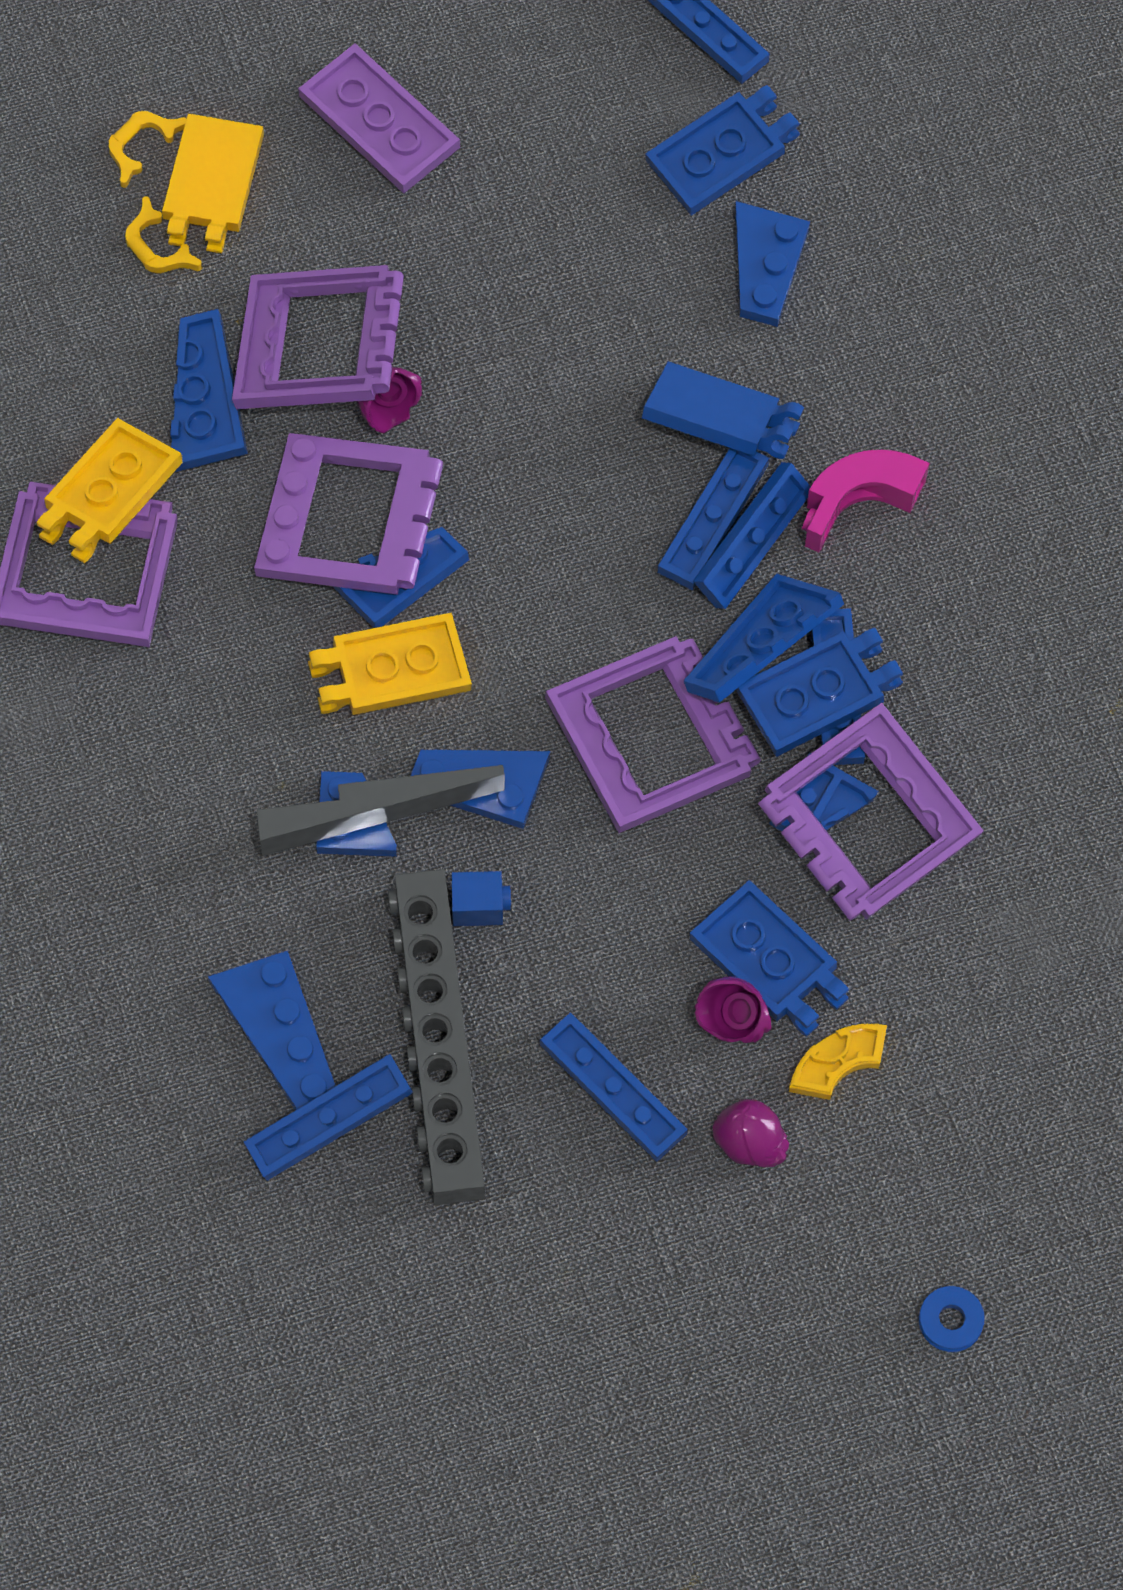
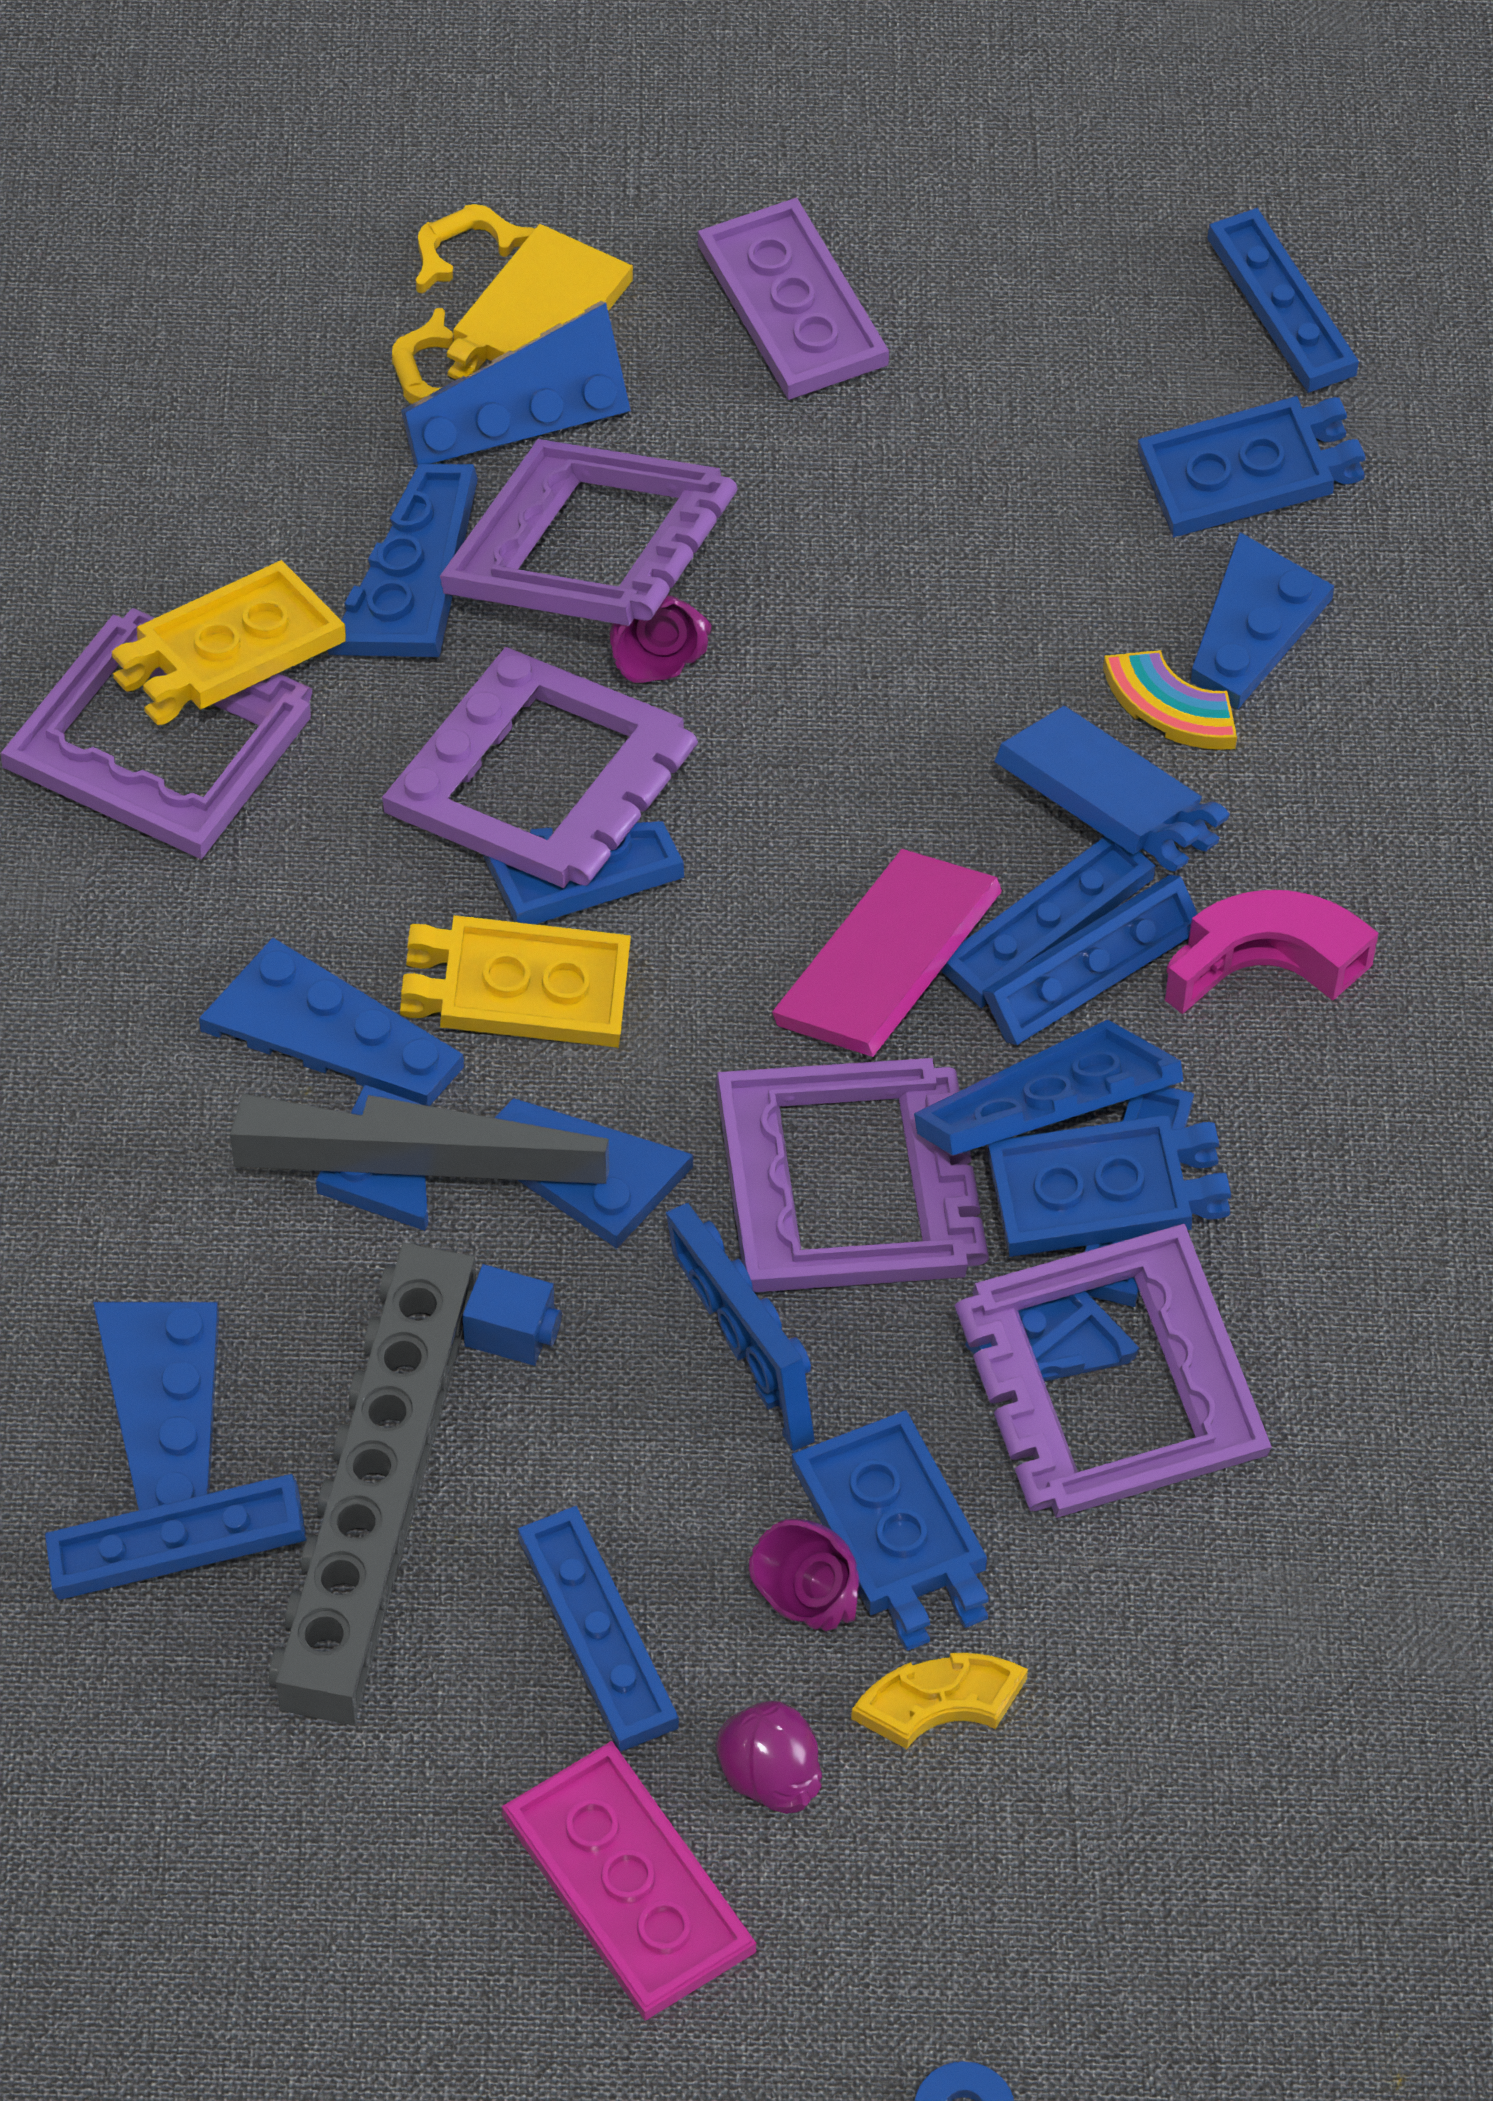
camera: 20 degrees right, 10 degrees down
none -> blue wing [199,938,464,1106]
none -> blue wing [401,301,631,467]
none -> dark pink tile [502,1741,756,2021]
none -> blue wing [666,1203,815,1452]
none -> dark pink tile [772,849,1002,1057]
none -> tile [1103,650,1237,750]

